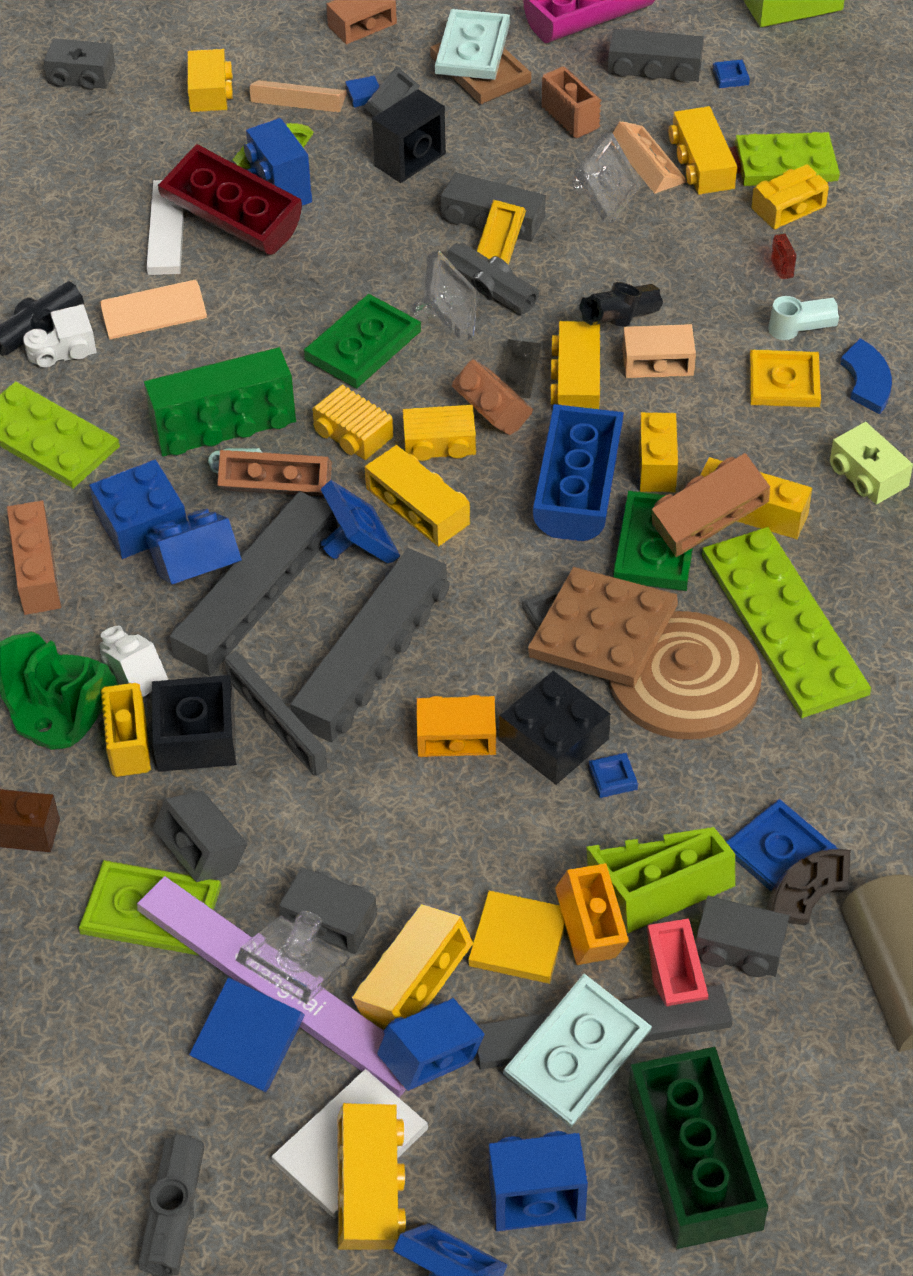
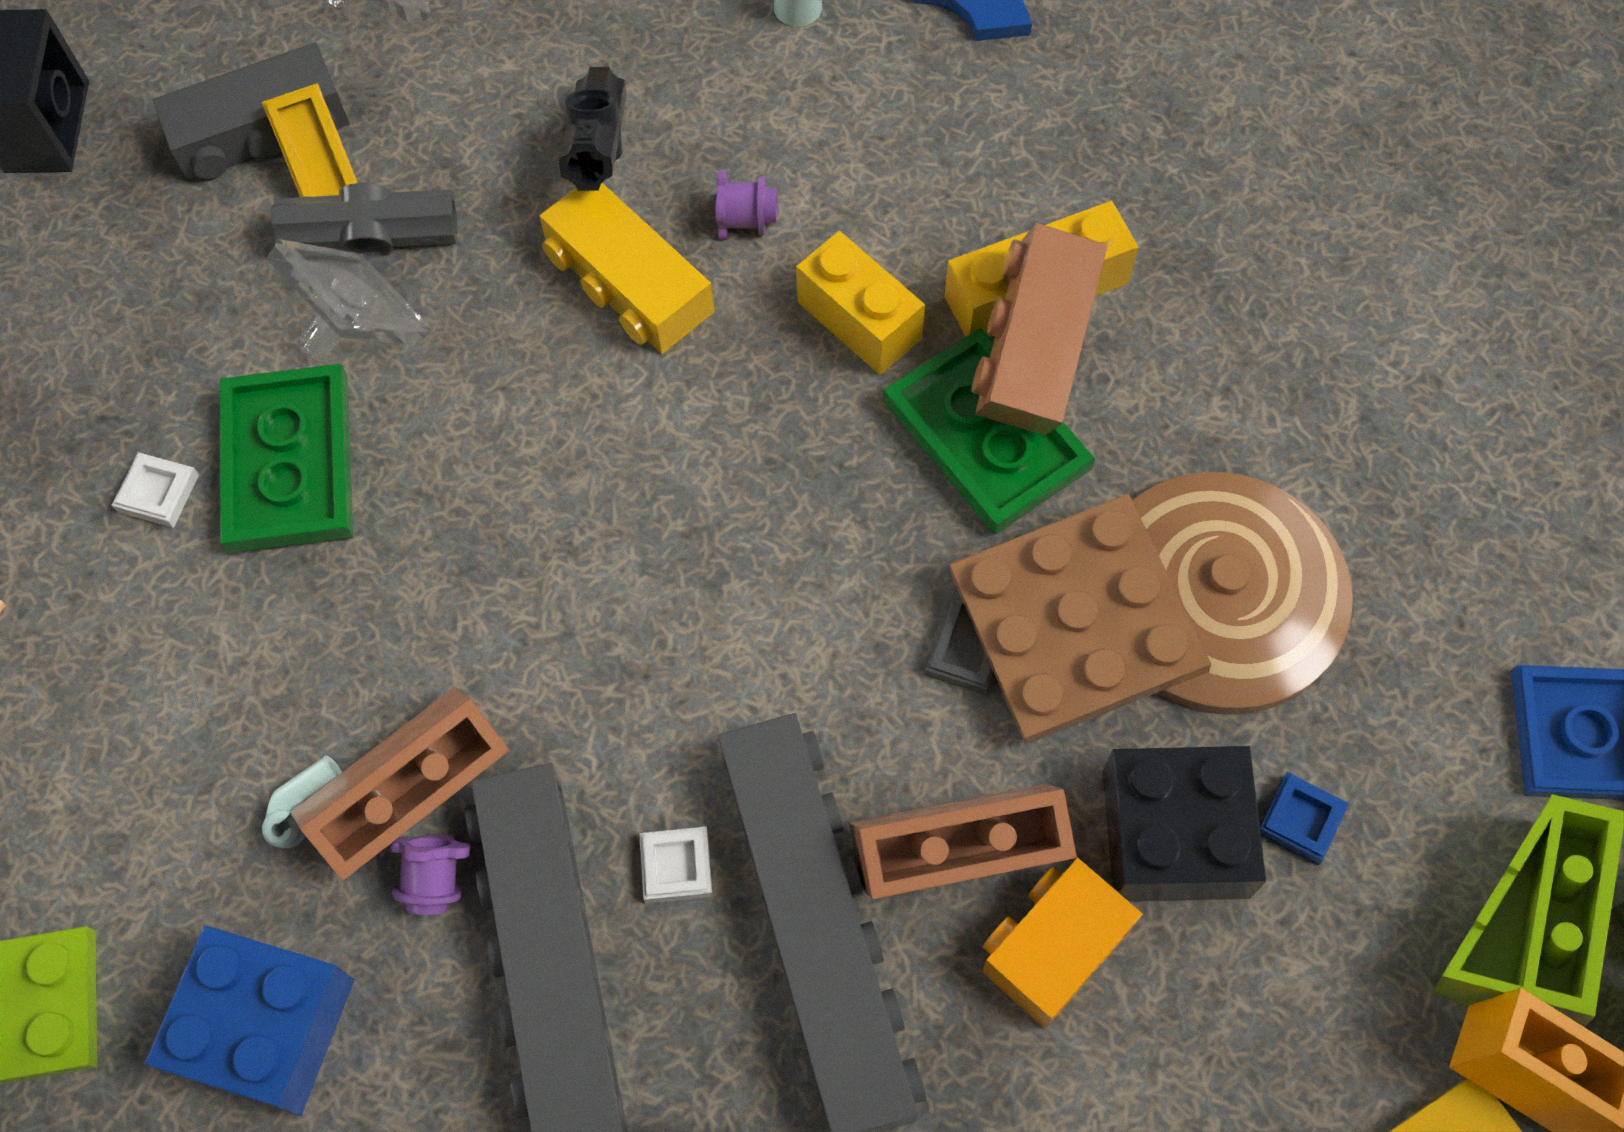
camera: 45 degrees left, 15 degrees up
green brick [144,347,296,457] -> none
blue brick [145,509,242,585] -> none
yellow brick [312,384,393,460] -> none
blue tile [321,480,400,564] -> none
yellow brick [365,445,470,547] -> none
yellow brick [403,405,476,461] -> none
nougat brick [452,359,533,435] -> none
clear smoke plate [499,339,542,399] -> none
blue brick [533,404,624,541] -> none
light nougat brick [622,324,696,378] -> none
lime plate [702,527,871,718] -> none
yellow tile [750,350,821,407] -> none
yellowish green brick [830,422,913,505] -> none
none -> white tile [111,452,199,528]
none -> medium lavender brick [389,834,470,915]
none -> white tile [639,827,713,904]
none -> medium lavender brick [715,170,778,240]
none -> nougat brick [849,784,1077,899]

